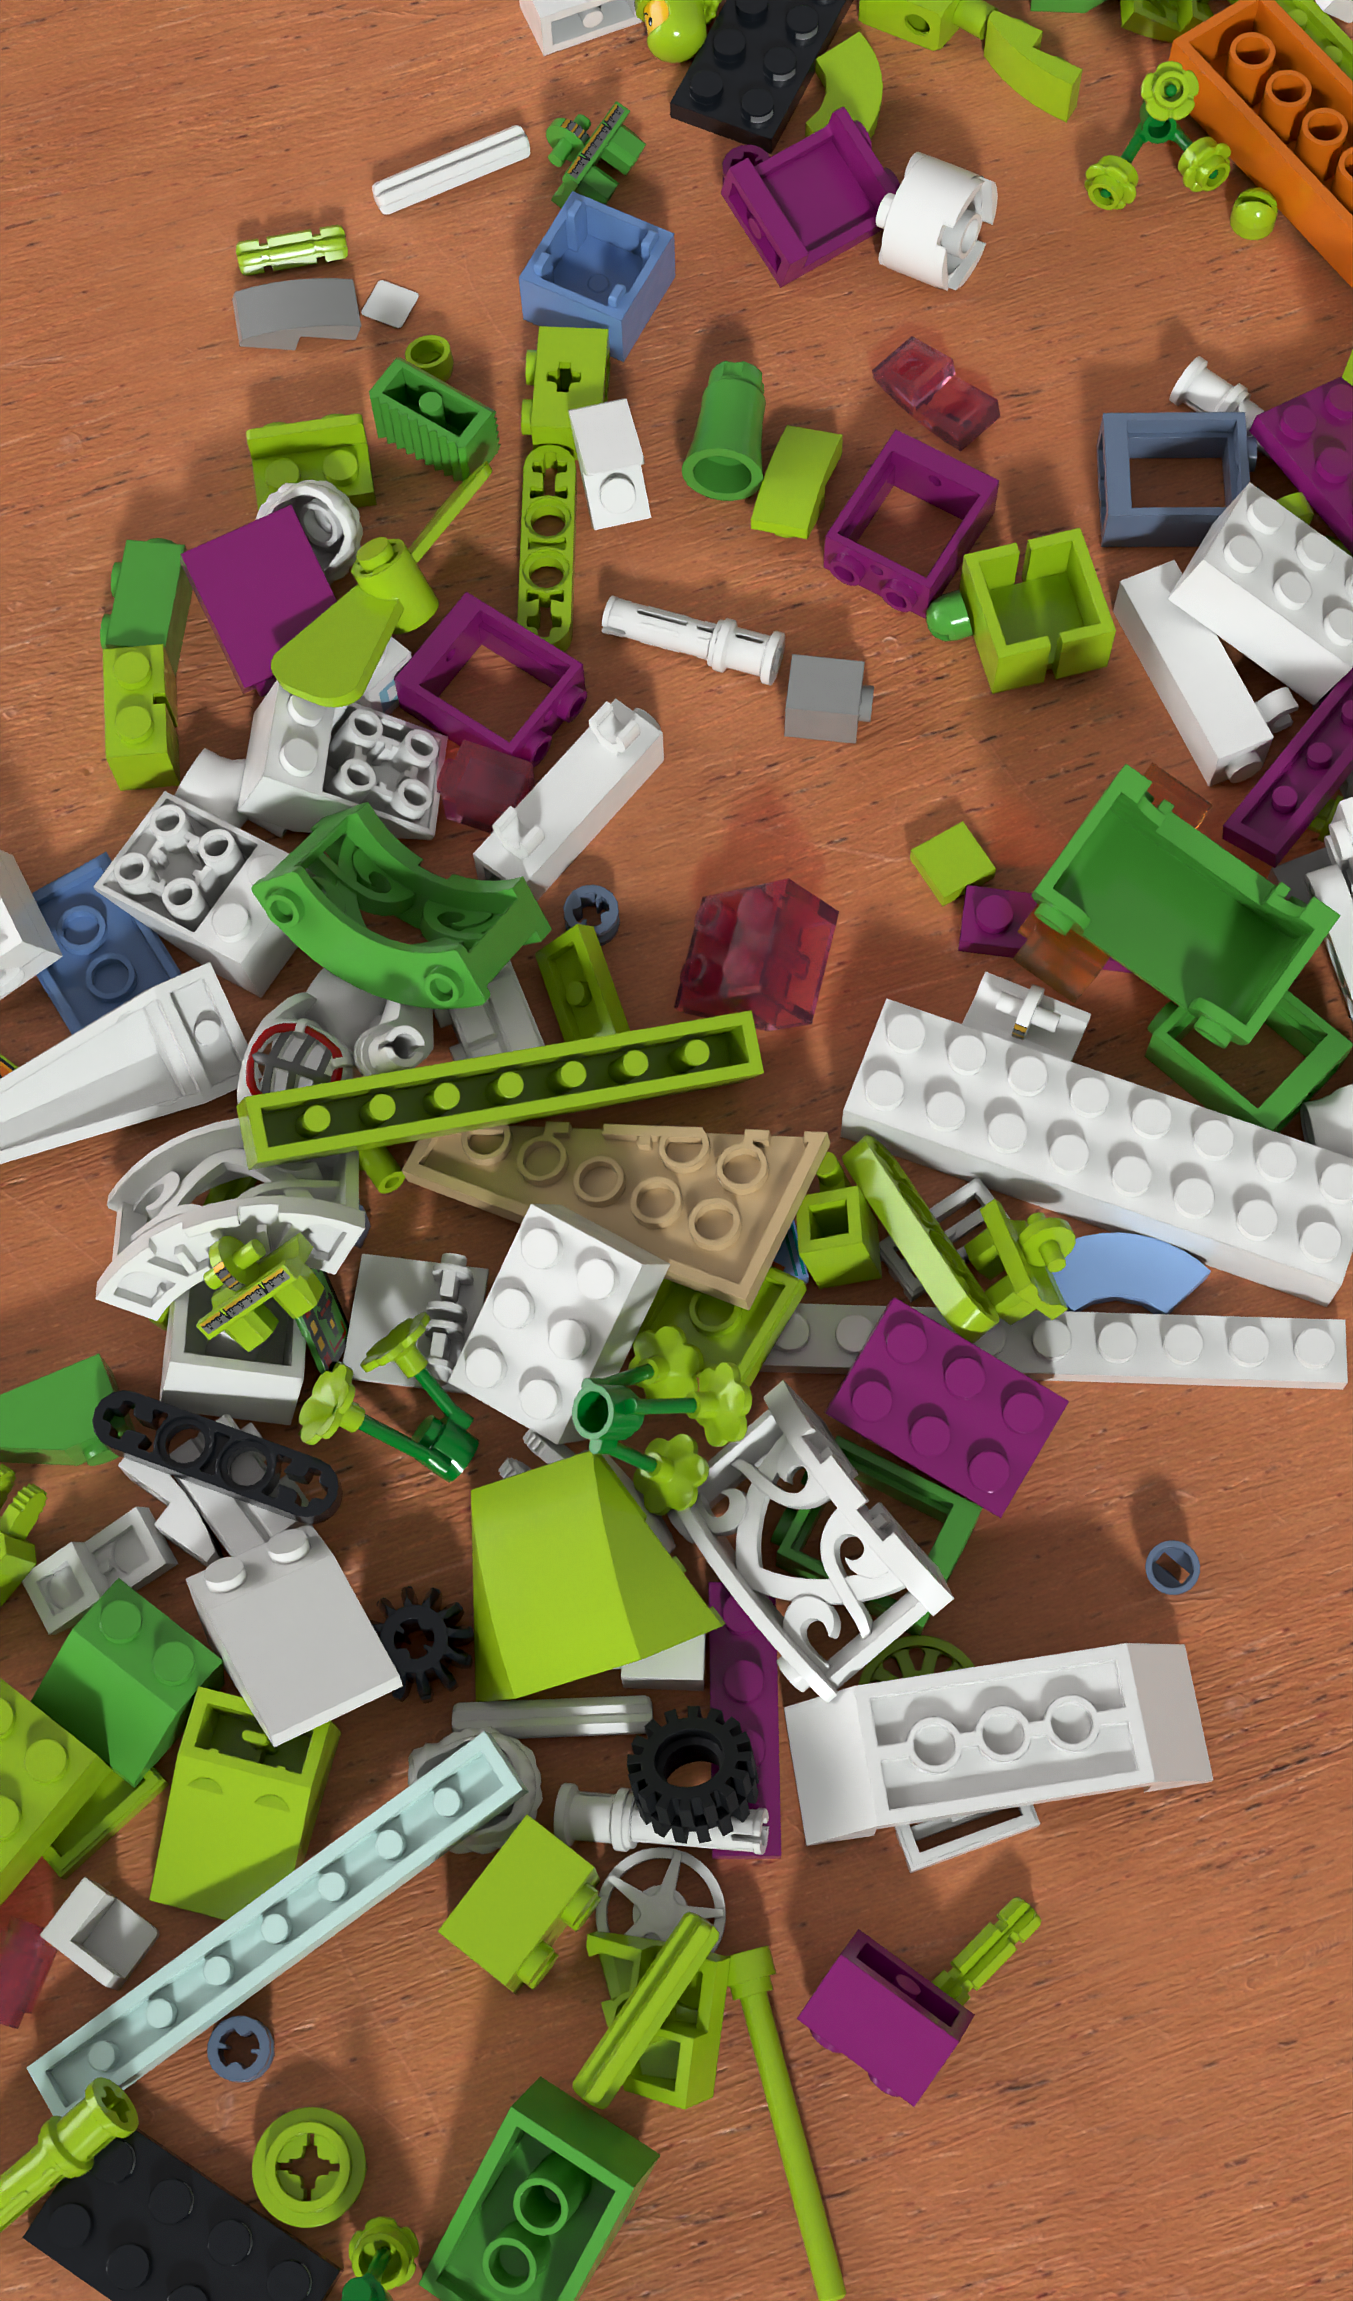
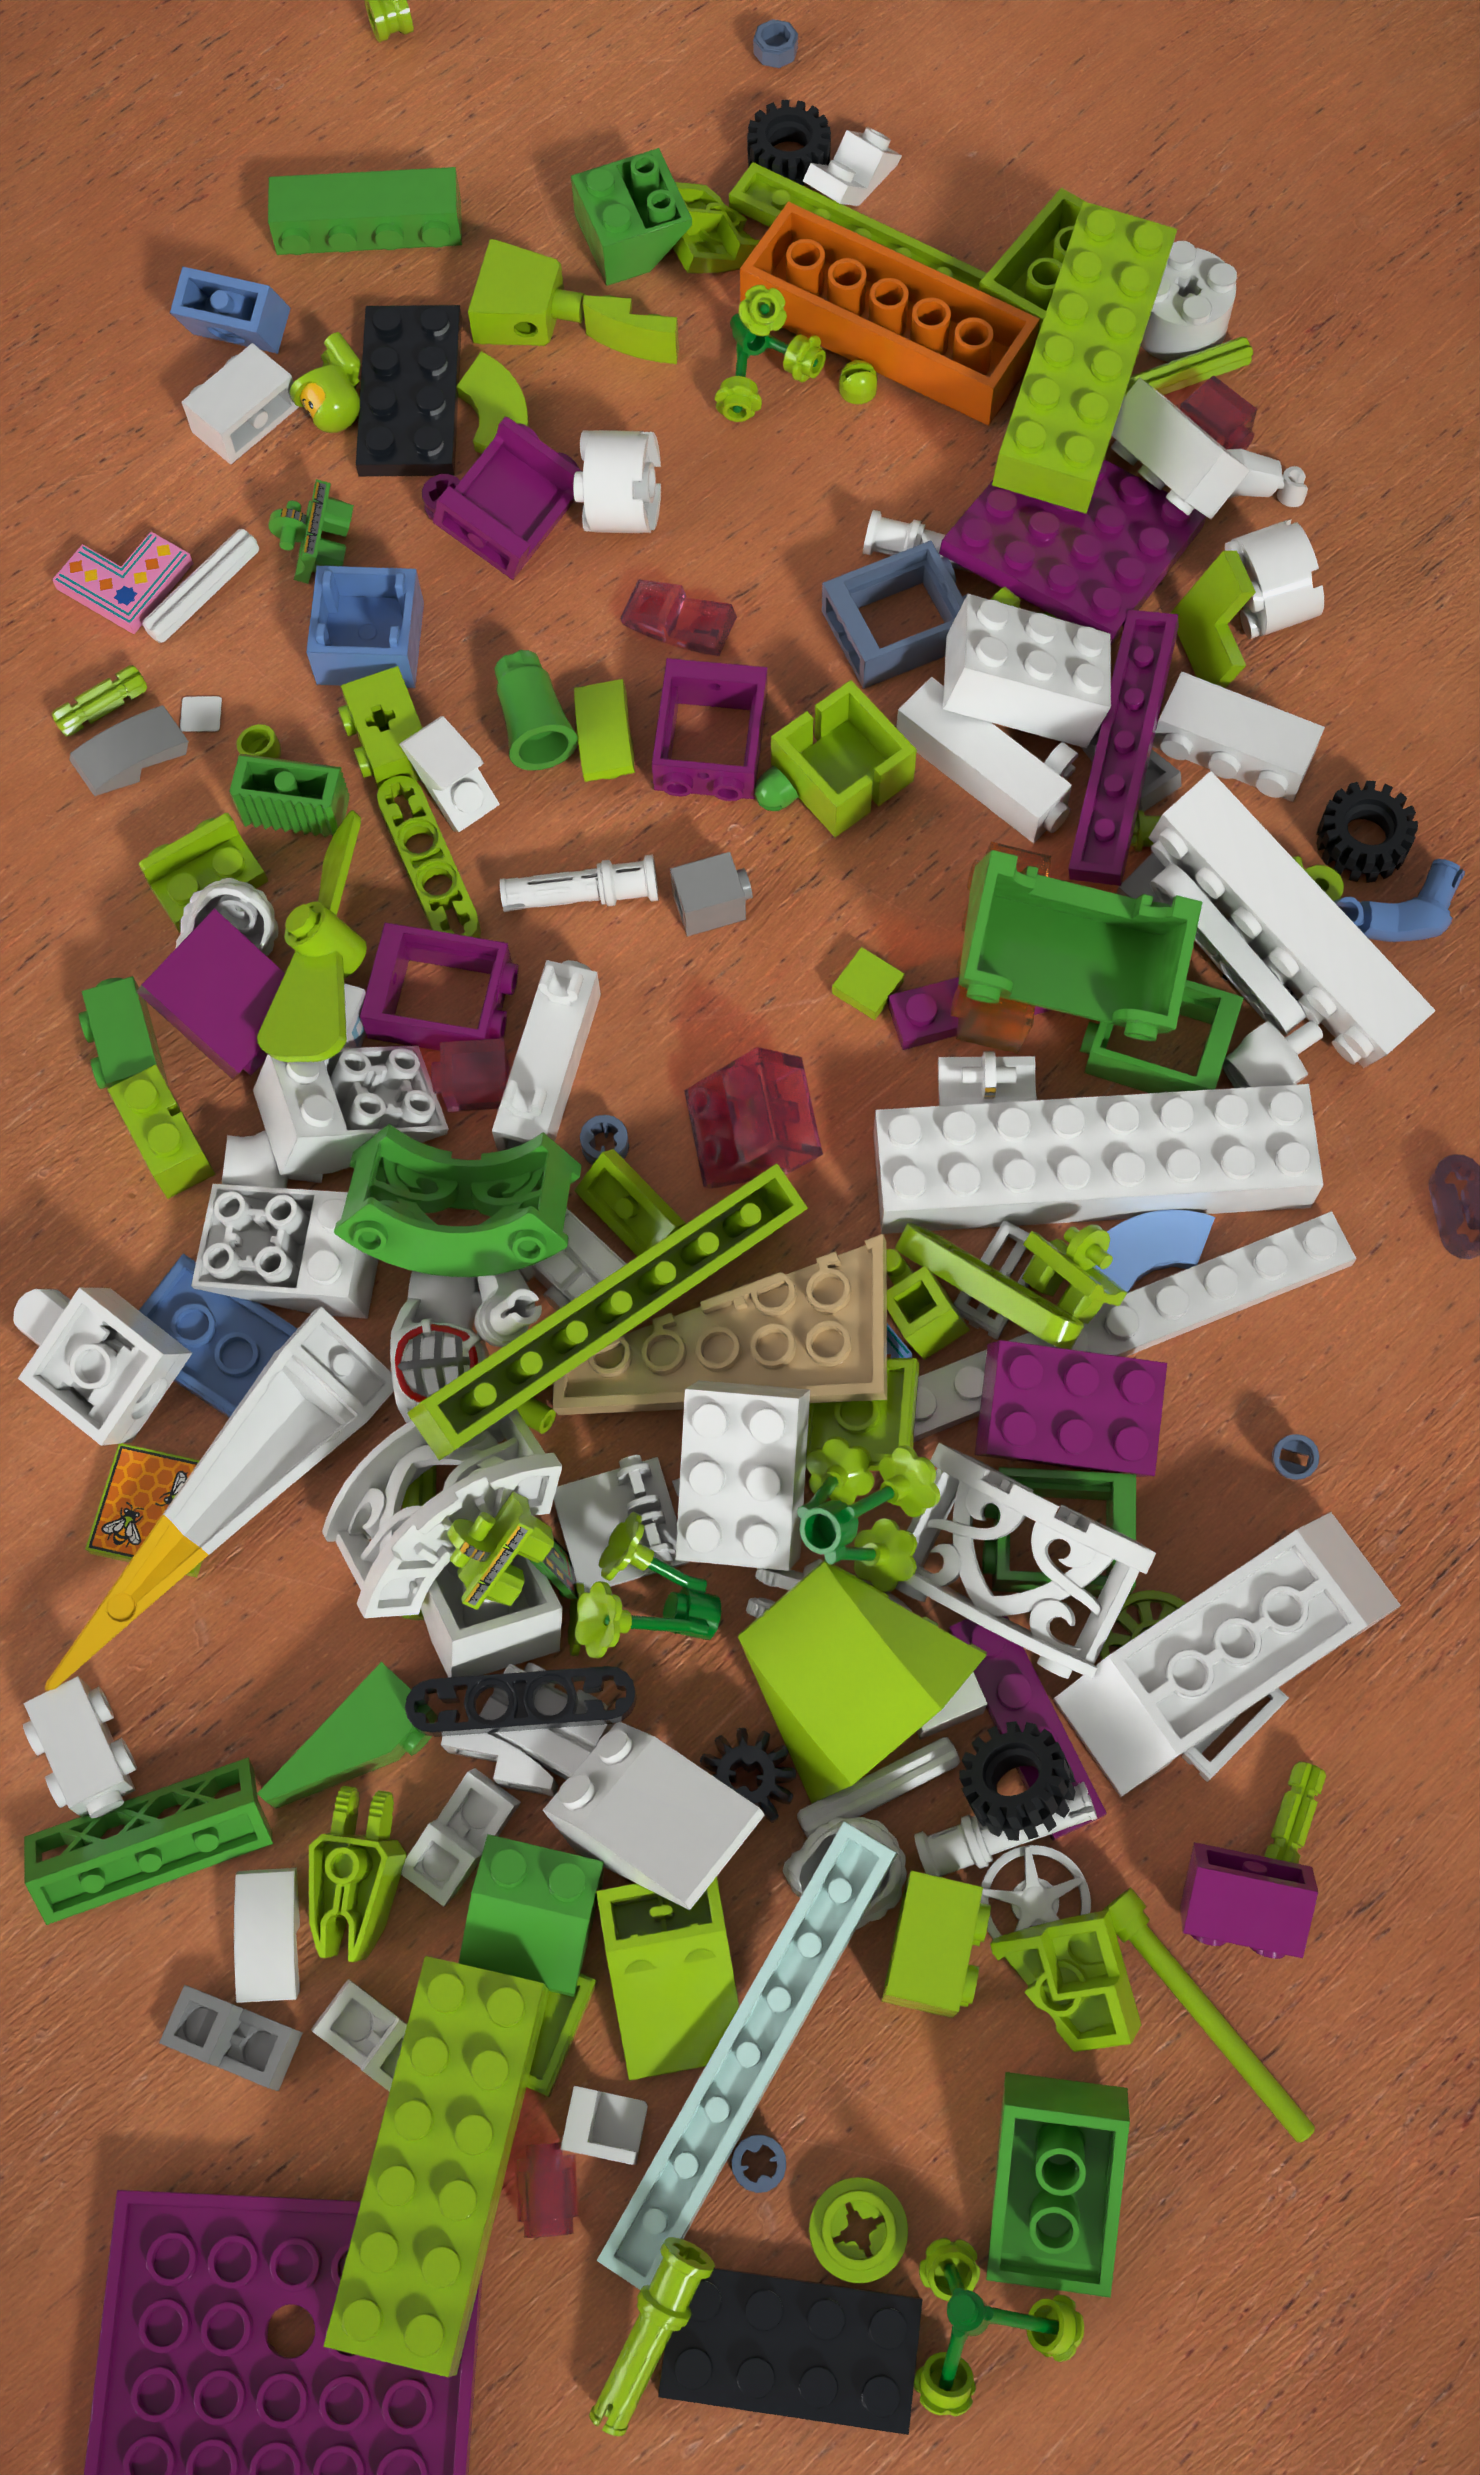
camera: 25 degrees left, 0 degrees up
lime axle [572,1912,719,2110] -> none
none -> bright pink tile [52,532,193,634]

